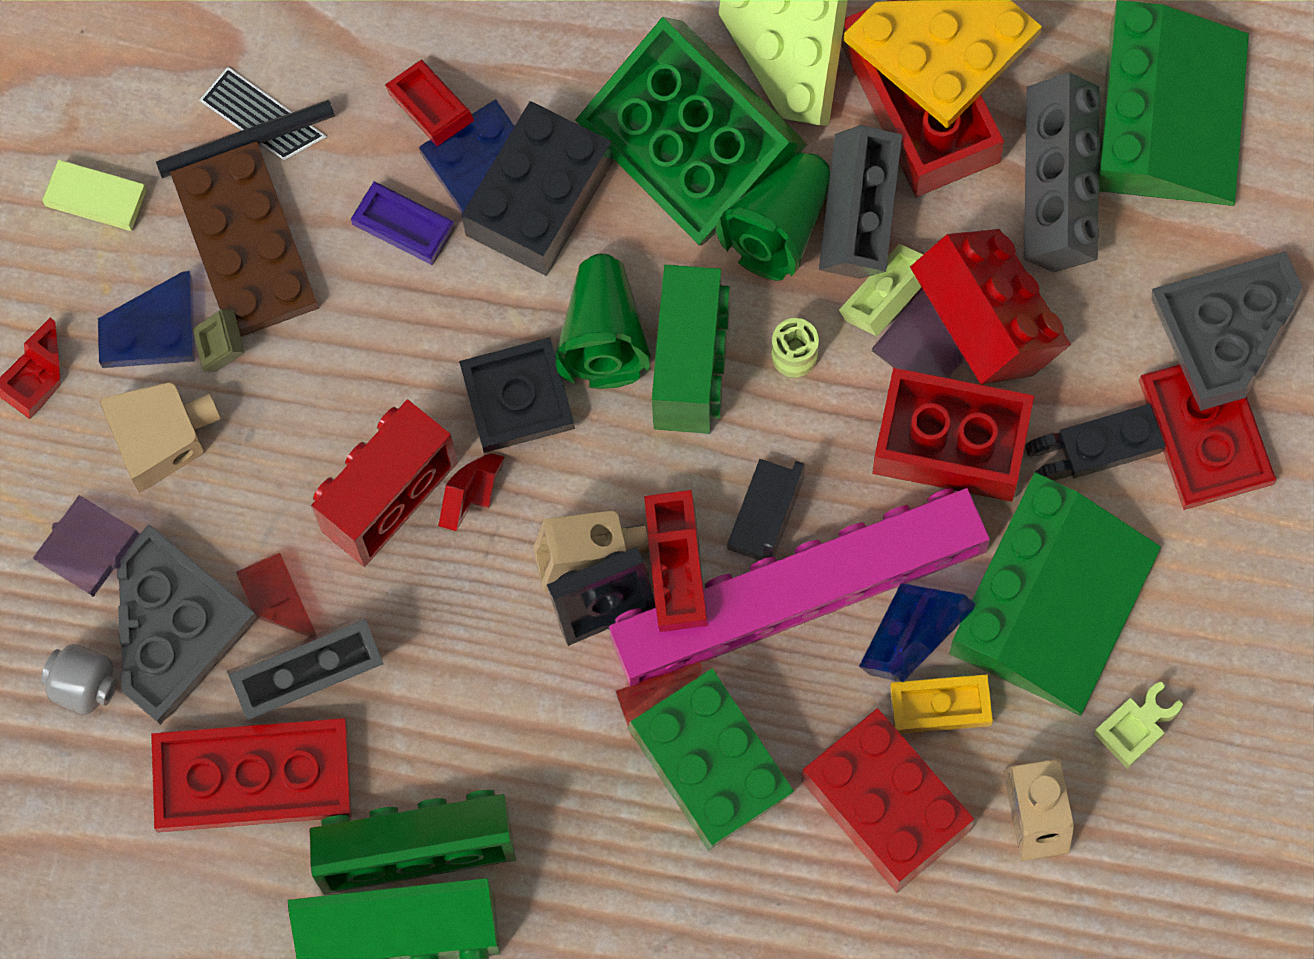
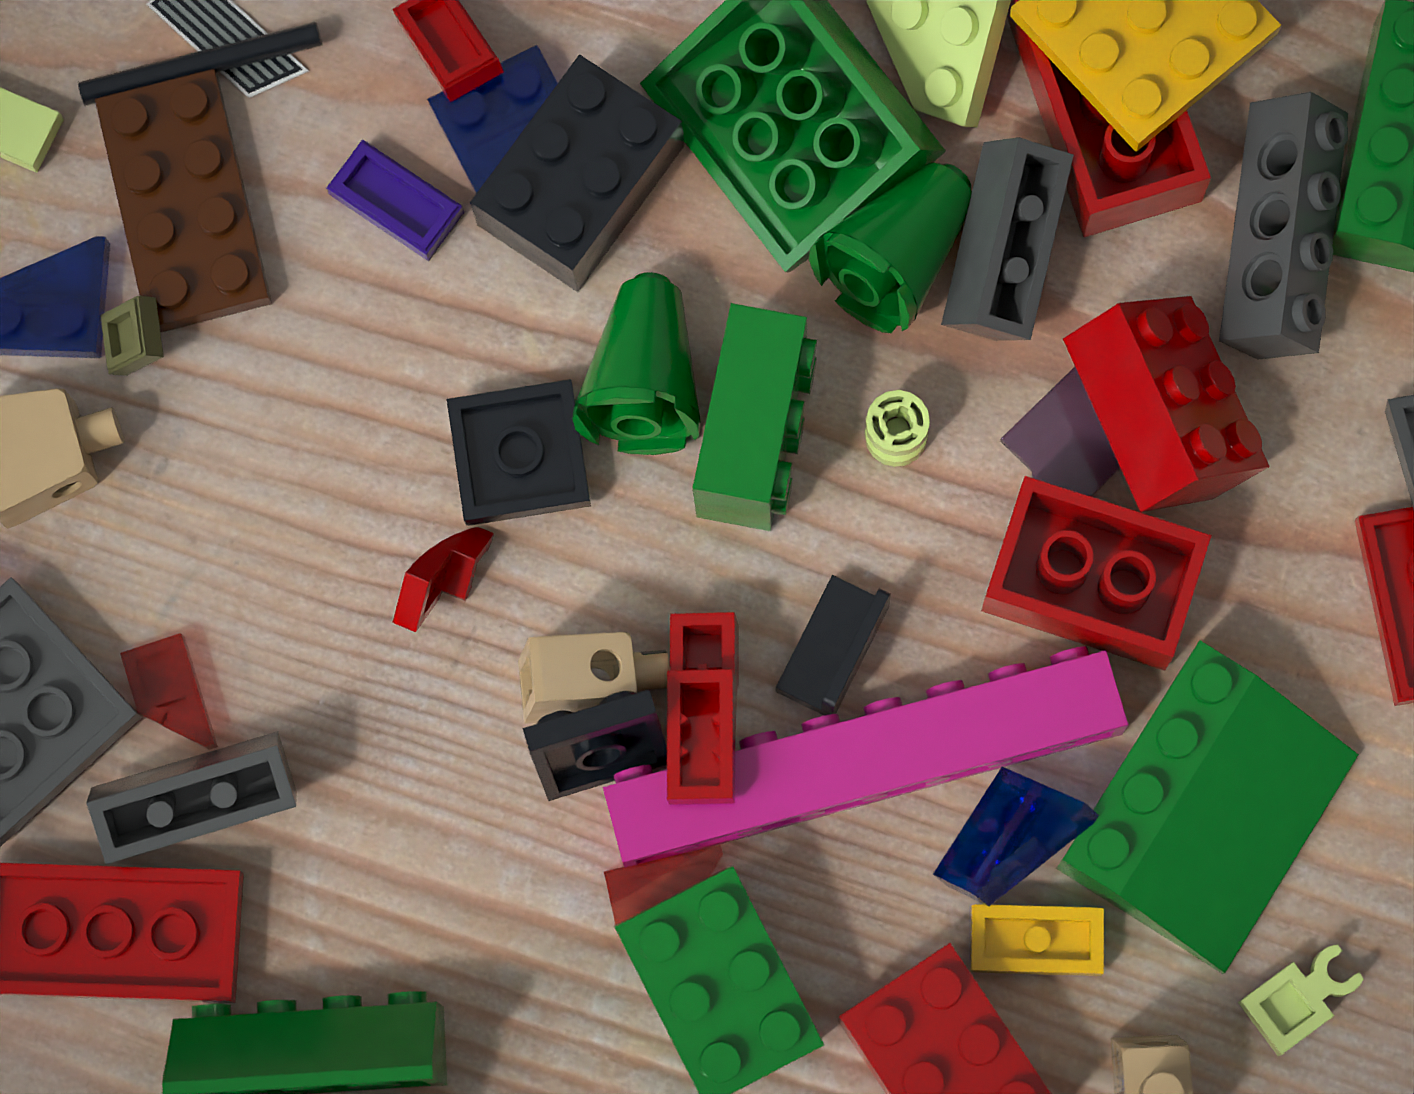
camera: 10 degrees right, 5 degrees up
red brick [311,399,458,567] -> none
yellowish green plate [839,244,923,336] -> none
black hinge [1025,404,1165,481] -> none

